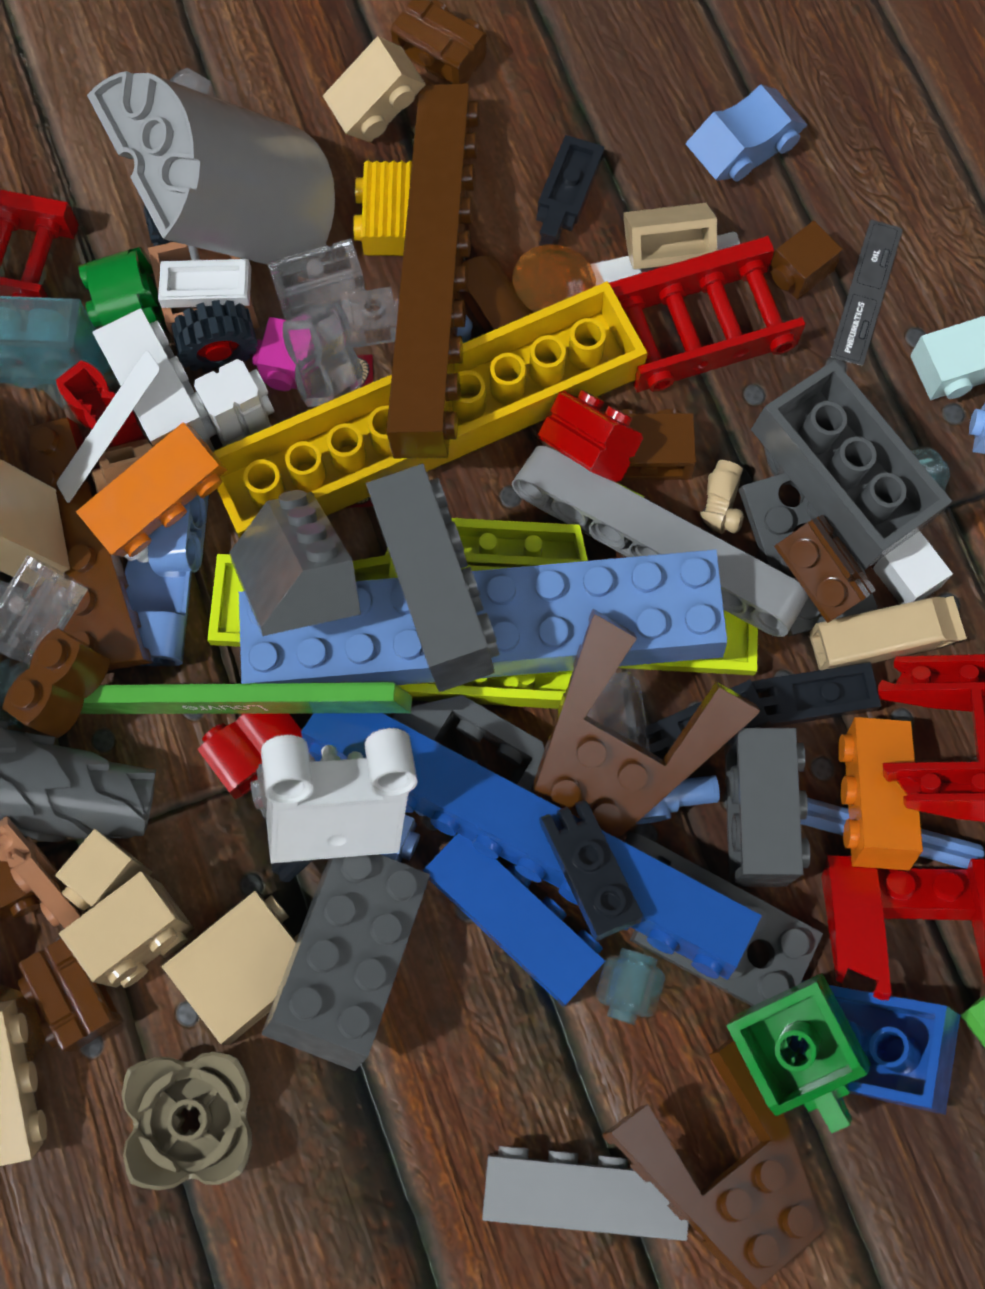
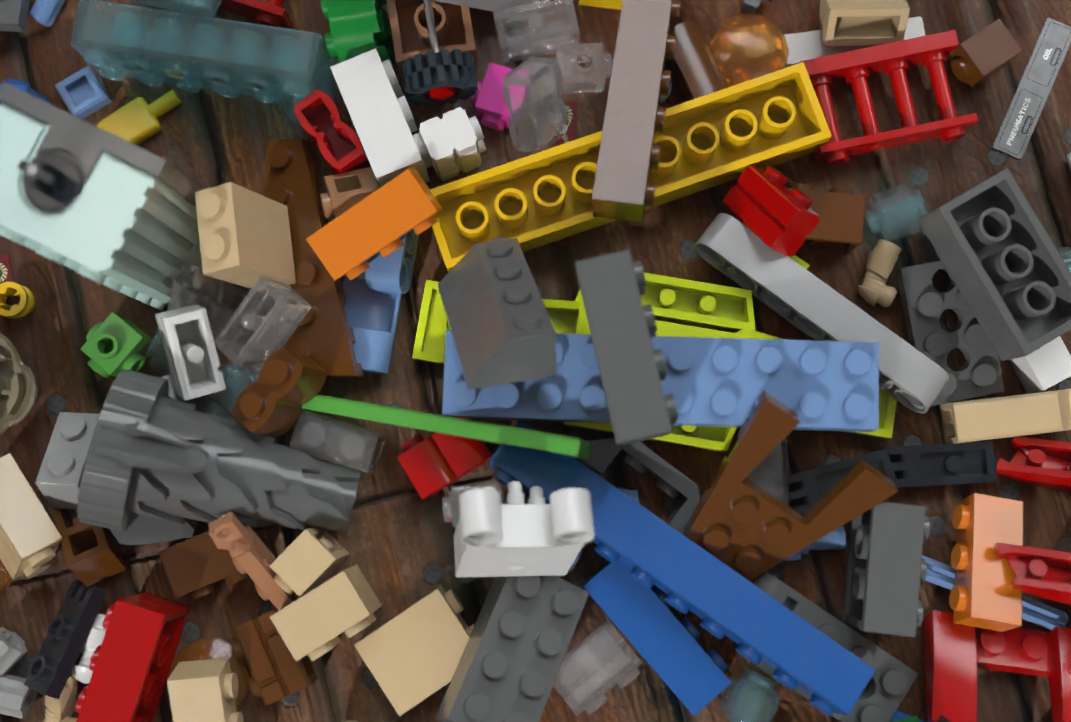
camera: 10 degrees right, 10 degrees up
white sticker [57,350,160,503] -> none
white tile [158,259,251,308] -> none
black hinge [539,799,643,942] -> none
reddish brown brick [774,515,876,623] -> none
none -> clear brick [289,409,386,473]
none -> clear brick [553,619,642,716]
none -> clear light blue head [864,184,928,242]

